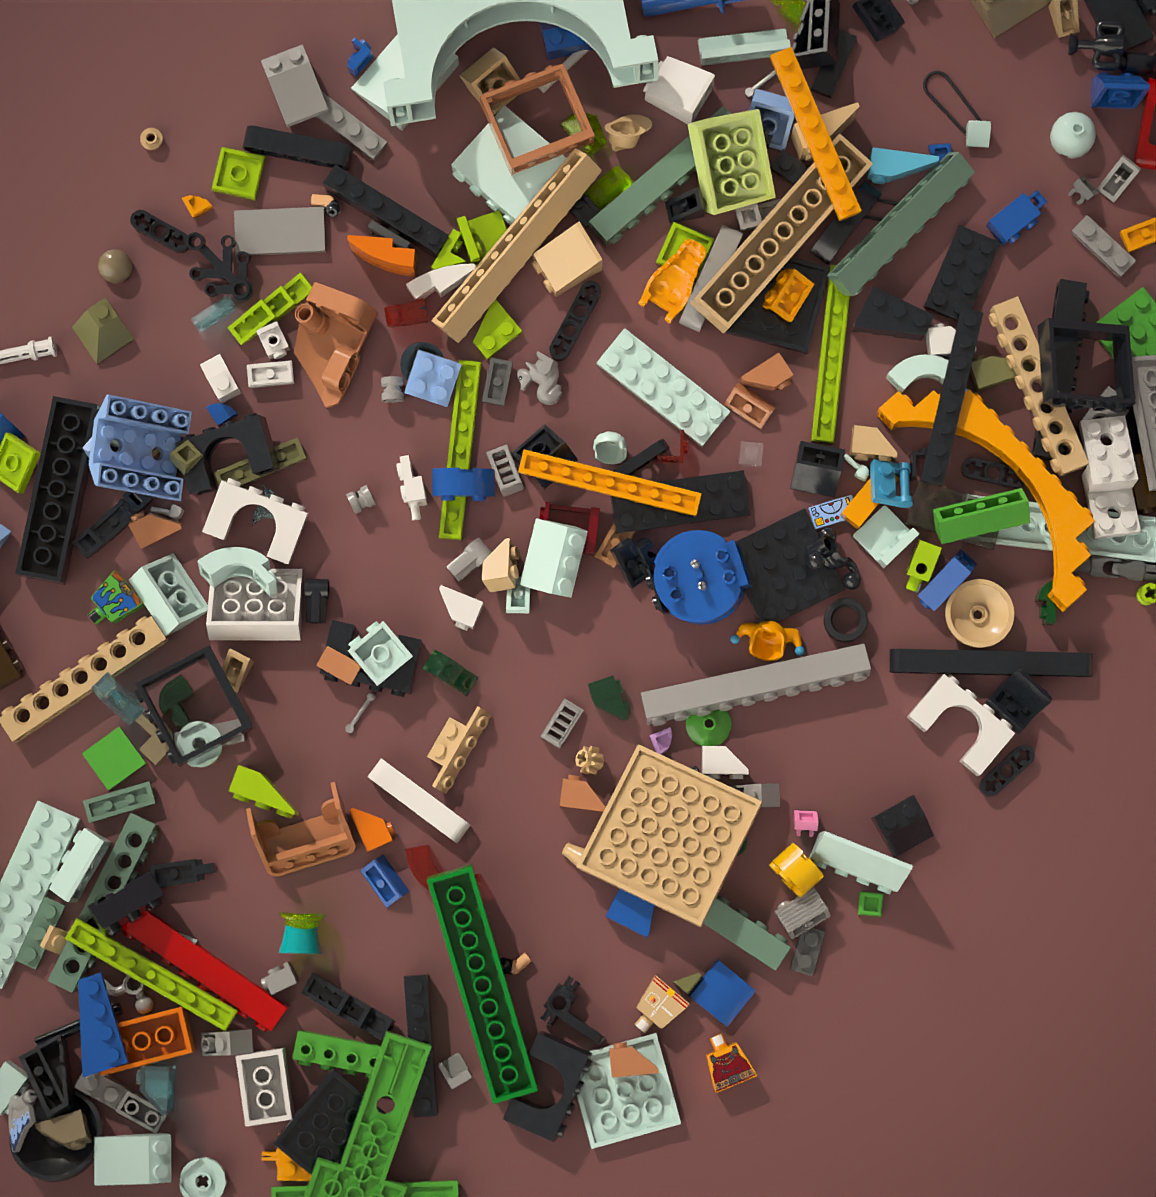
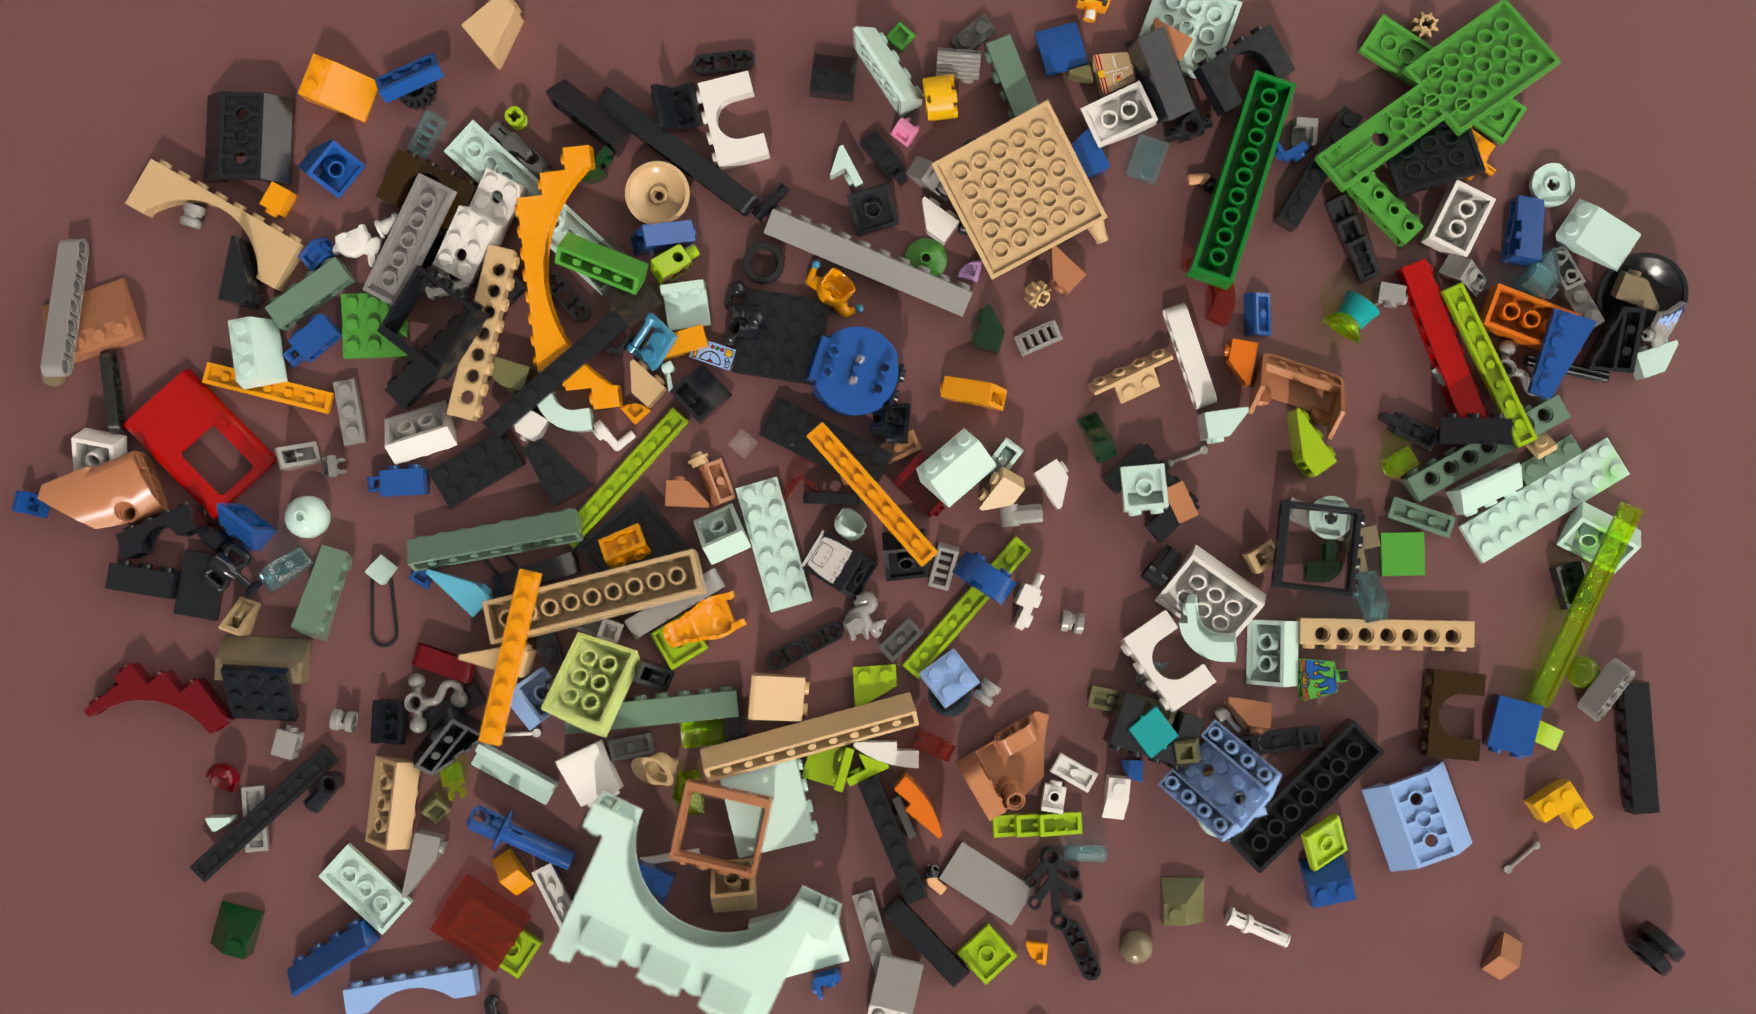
camera: 140 degrees left, 5 degrees up
none -> clear light blue slope [258,546,313,593]
none -> sand green wedge [291,545,353,642]
none -> white slope [384,400,457,465]
none -> light grey piece [404,673,468,733]
none -> dark red beam [411,643,476,683]
none -> black slope [545,79,632,157]
none -> white plate [592,420,636,451]
none -> dark grey plate [608,731,655,762]
none -> light orange tile [621,403,651,425]
none -> tan plate [688,451,709,469]
none -> light aqua slope [693,503,751,565]
none -> black pin [751,181,790,222]
none -> slope [801,530,879,599]
none -> light aqua slope [830,145,863,191]
none -> black slope [847,183,899,236]
none -> black hinge [860,130,908,186]
none -> light orange slope [940,376,1007,411]
none -> white slope [1080,80,1158,148]
none -> black slope [1124,26,1196,124]
none -> clear light blue plate [1125,133,1170,185]
none -> teal piece [1128,706,1179,759]
none -> light aqua slope [1197,407,1249,444]
none -> blue bracket [1274,141,1309,164]
none -> clear neon green brick [1380,446,1420,478]
none -> blue wedge [1500,195,1545,267]

